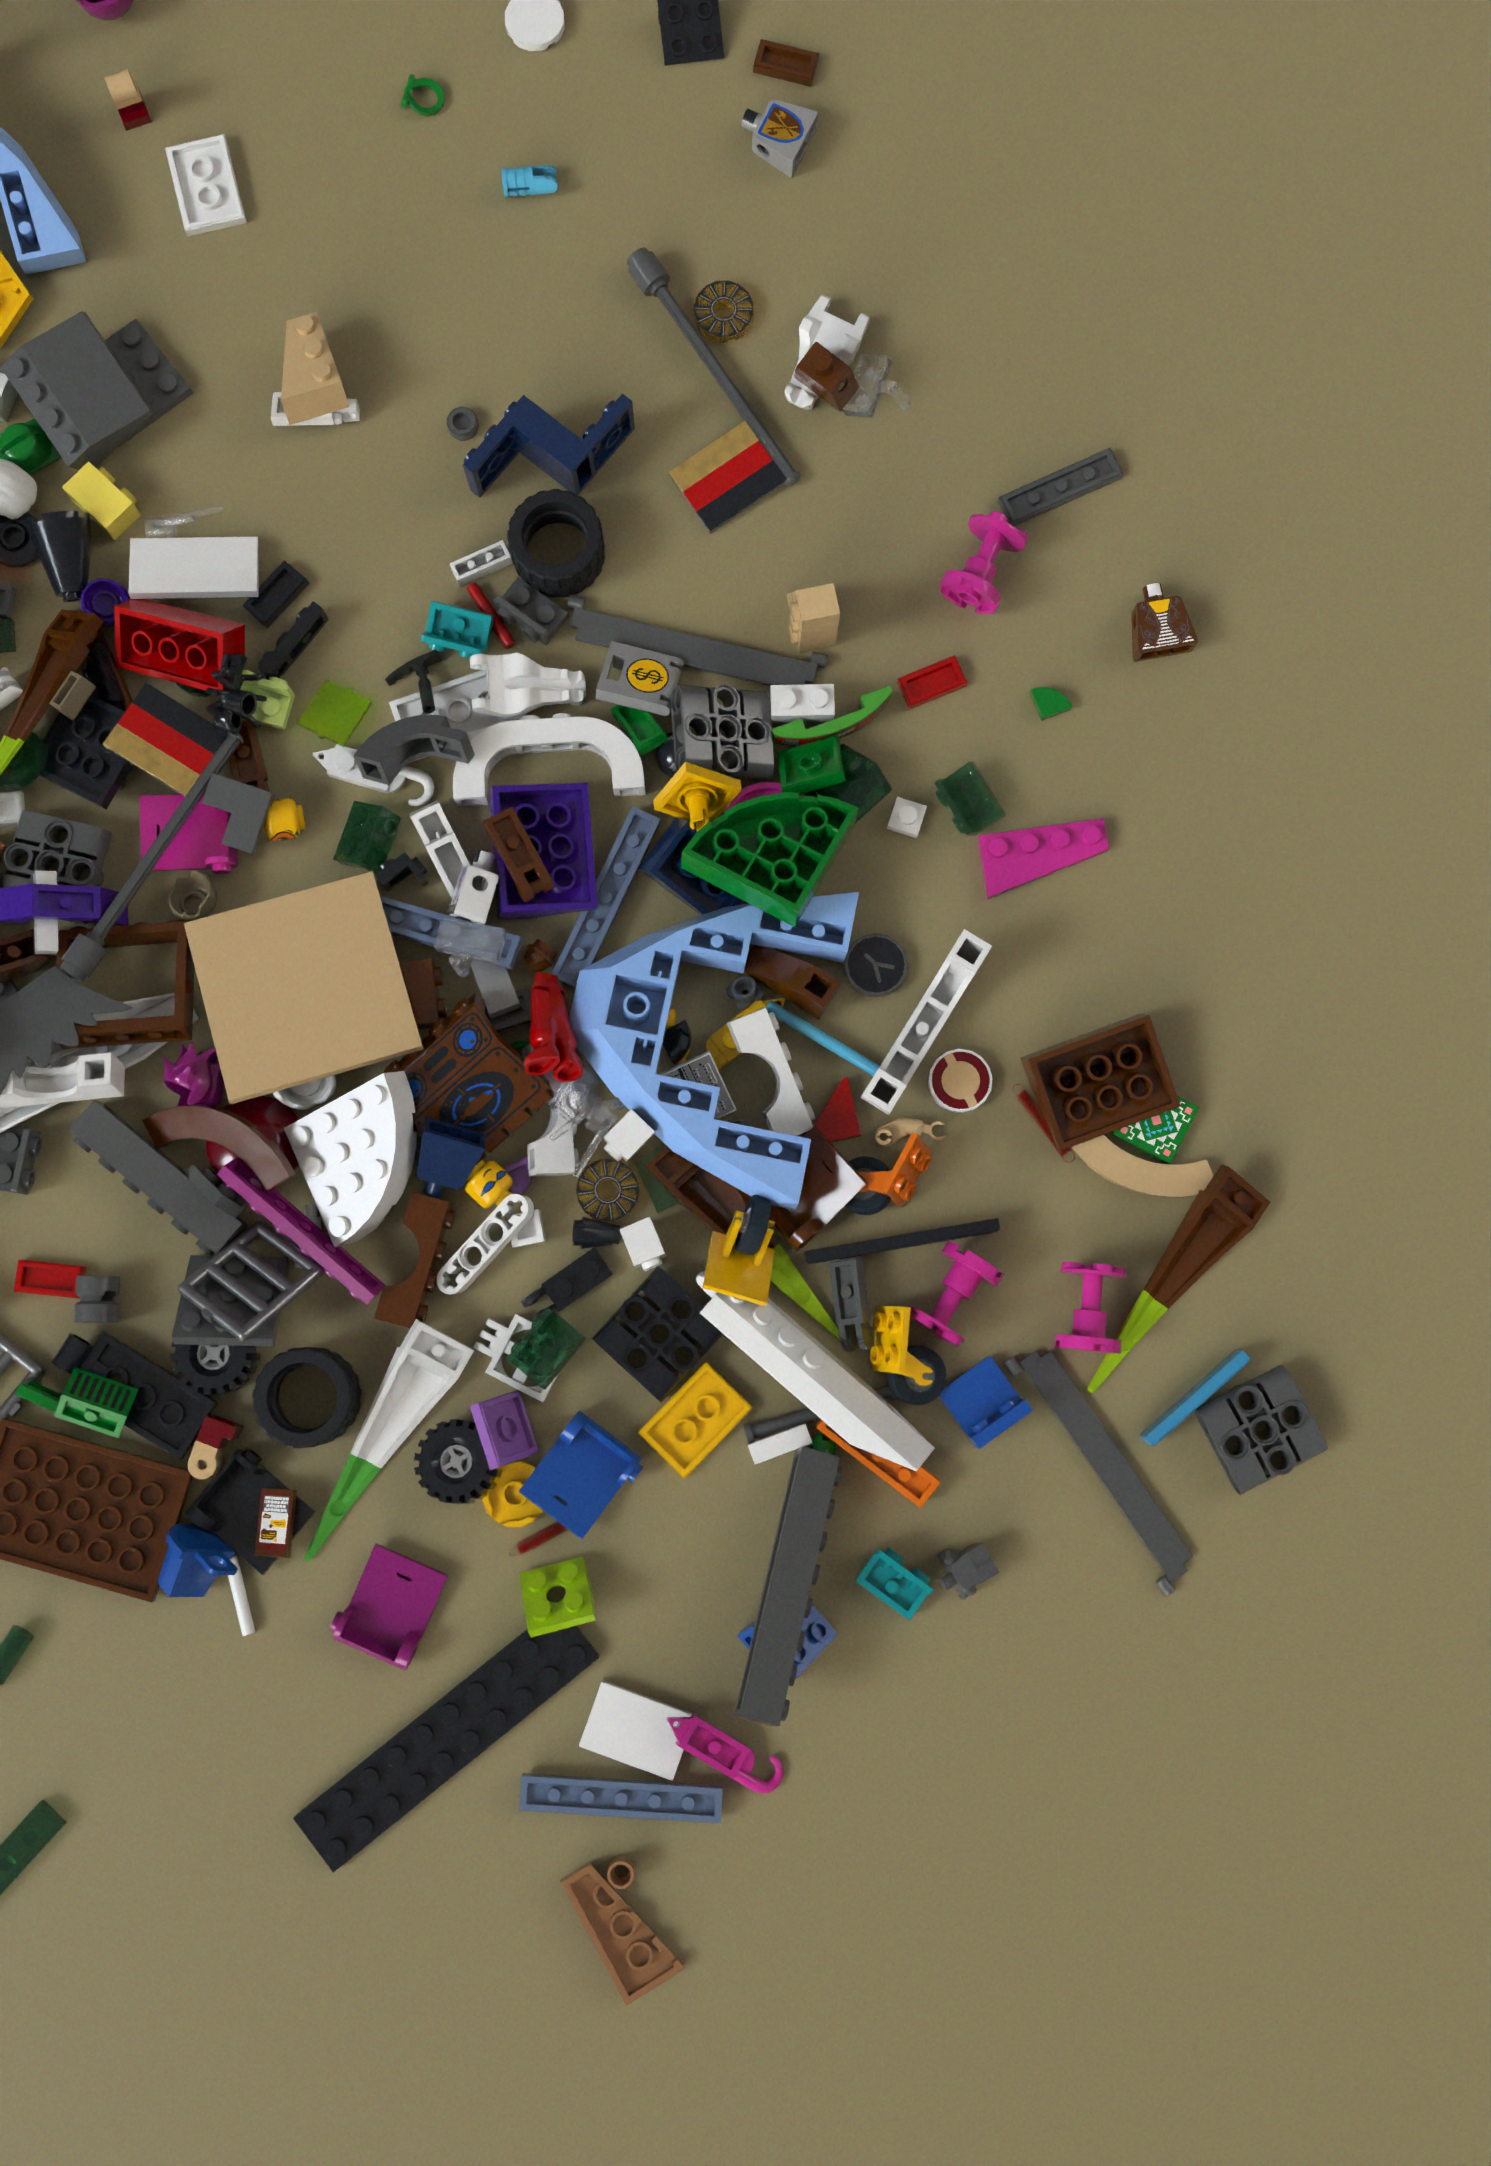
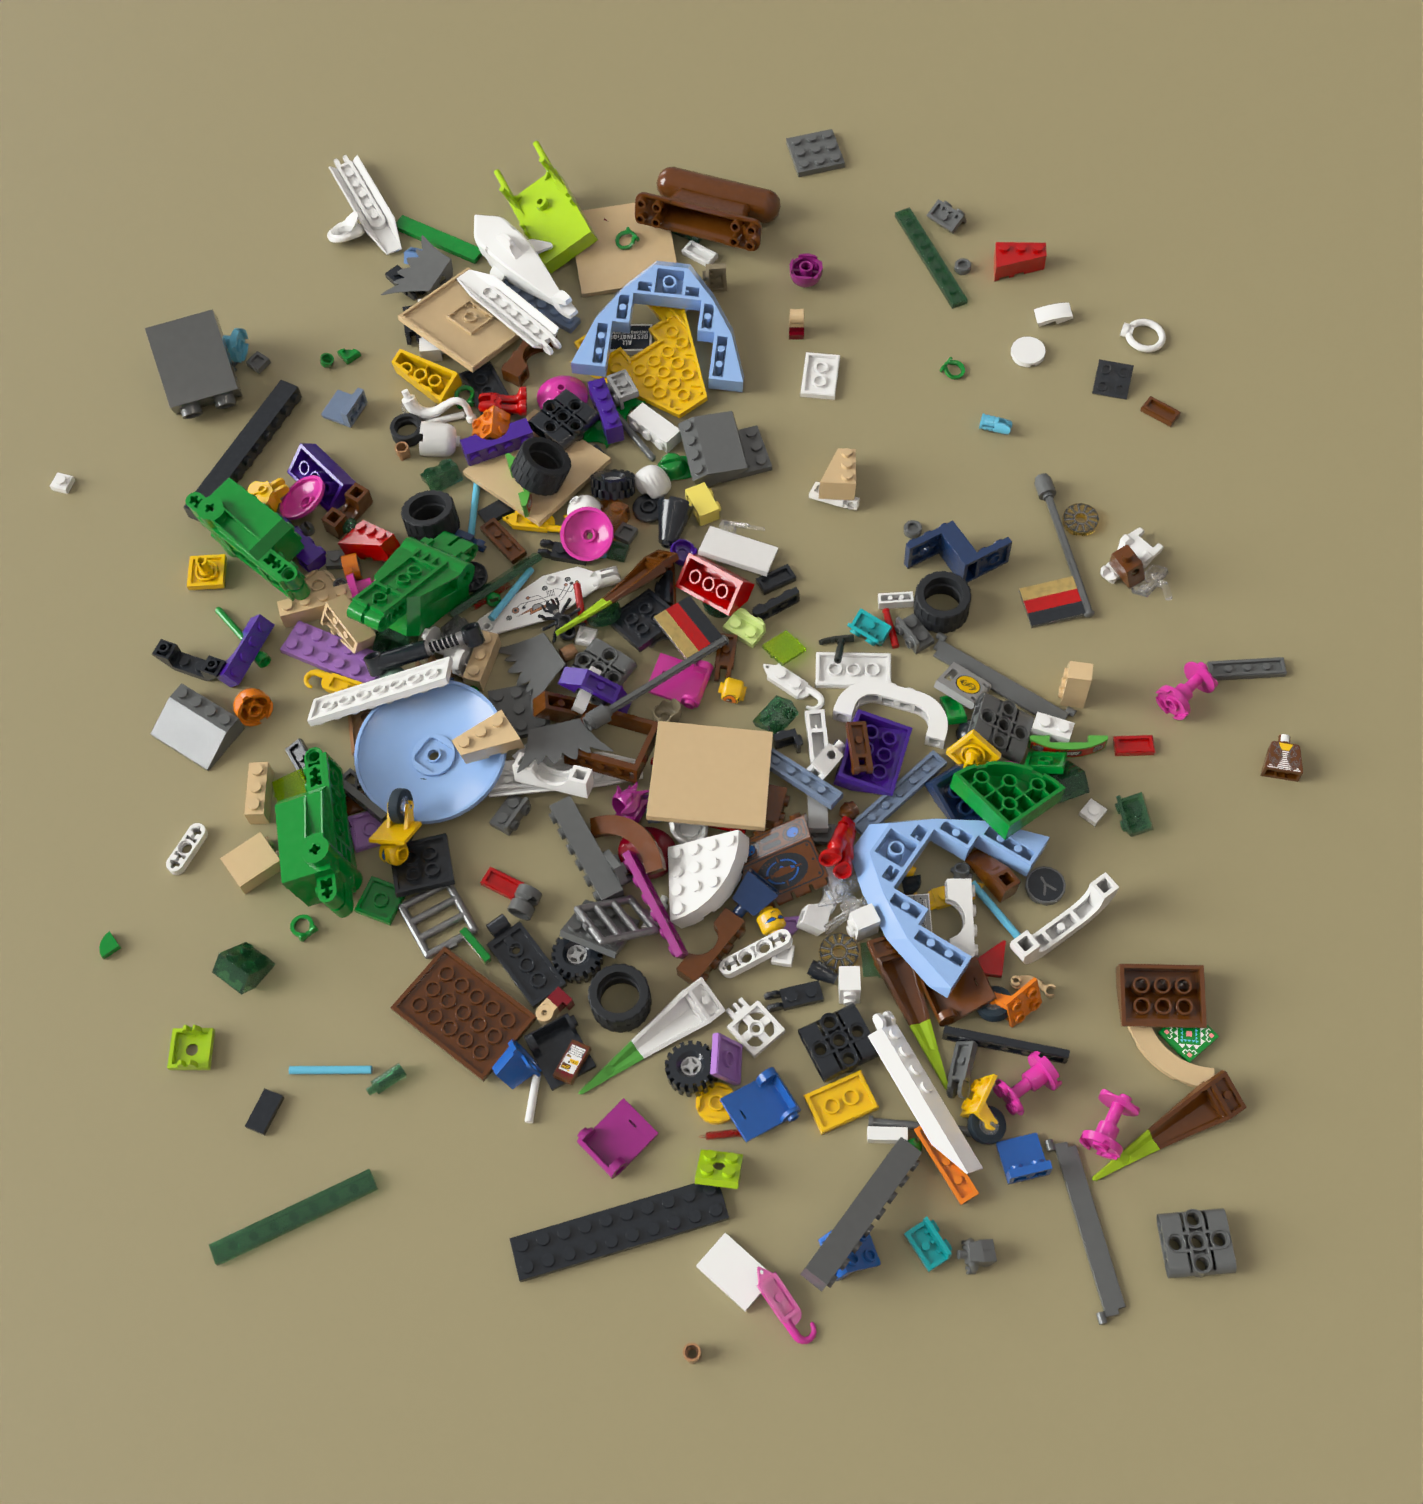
camera: 30 degrees right, 20 degrees down
dark tan piece [49,671,96,721] -> none
green panel [54,1367,139,1438] -> none
dark grey tile [202,773,275,855] -> none
black animal [206,653,267,734] -> none
dark grey arch [354,715,475,785] -> none
clear plate [434,918,507,977] -> none
white animal [470,652,586,720] -> none
clear green bracket [507,1308,586,1390] -> none
sand blue plate [519,1773,723,1823] -> none
medium nougat wing [560,1862,685,2006] -> none
yellow plate [702,1195,775,1306] -> none
light grey torso [741,99,818,178] -> none
tile [928,1049,993,1113] -> none
dark pink wing [978,818,1109,900] -> none
red piece [1013,1084,1075,1163] -> none
green tile [1030,687,1072,721] -> none
dark azure tile [1139,1350,1250,1446] -> none

